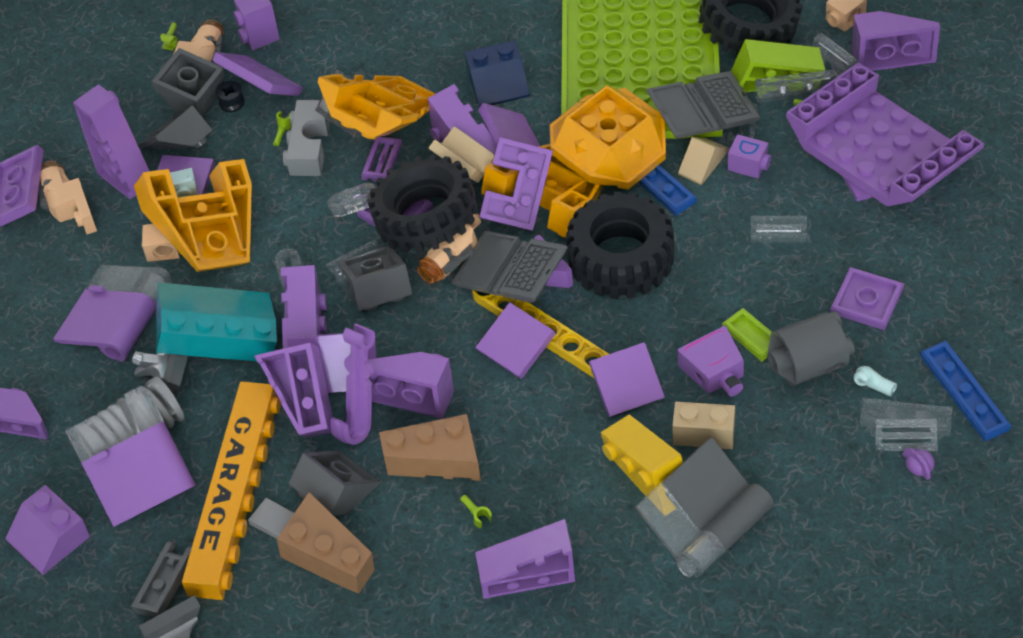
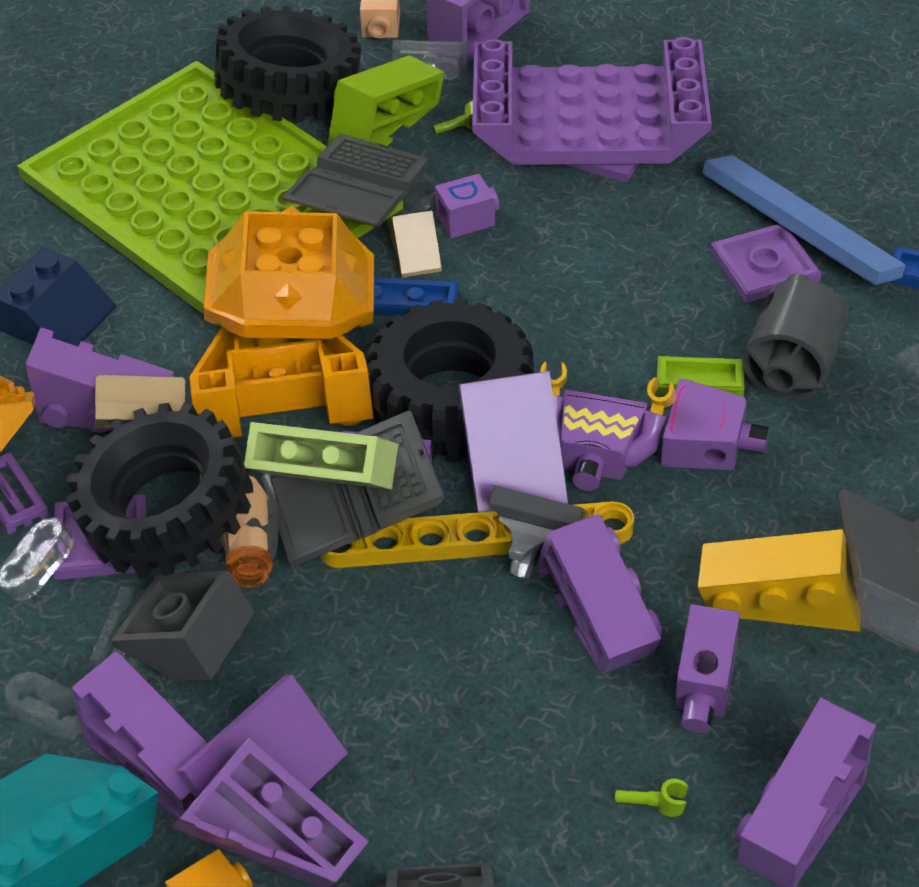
camera: 50 degrees left, 5 degrees down
medium lavender piece [330,323,375,445] -> none
medium lavender slope [368,352,454,419] -> none
medium nougat wedge [379,414,481,481] -> none
medium lavender tile [475,302,555,379] -> none
medium lavender tile [478,103,540,147] -> none
medium lavender plate [479,137,553,231] -> none
medium lavender tile [589,342,665,417] -> none
tan brick [673,402,735,449] -> none
clear tile [751,216,807,243] -> none
clear tile [755,70,837,103] -> none
light aqua arm [854,366,897,397] -> none
none -> yellowish green brick [244,422,399,490]
none -> tile [458,371,568,512]
none -> dark grey piece [489,485,590,578]
none -> medium lavender wedge [535,514,662,674]
none -> medium lavender torso [540,362,677,491]
none -> medium lavender torso [676,604,740,733]
none -> medium blue tile [702,155,906,285]

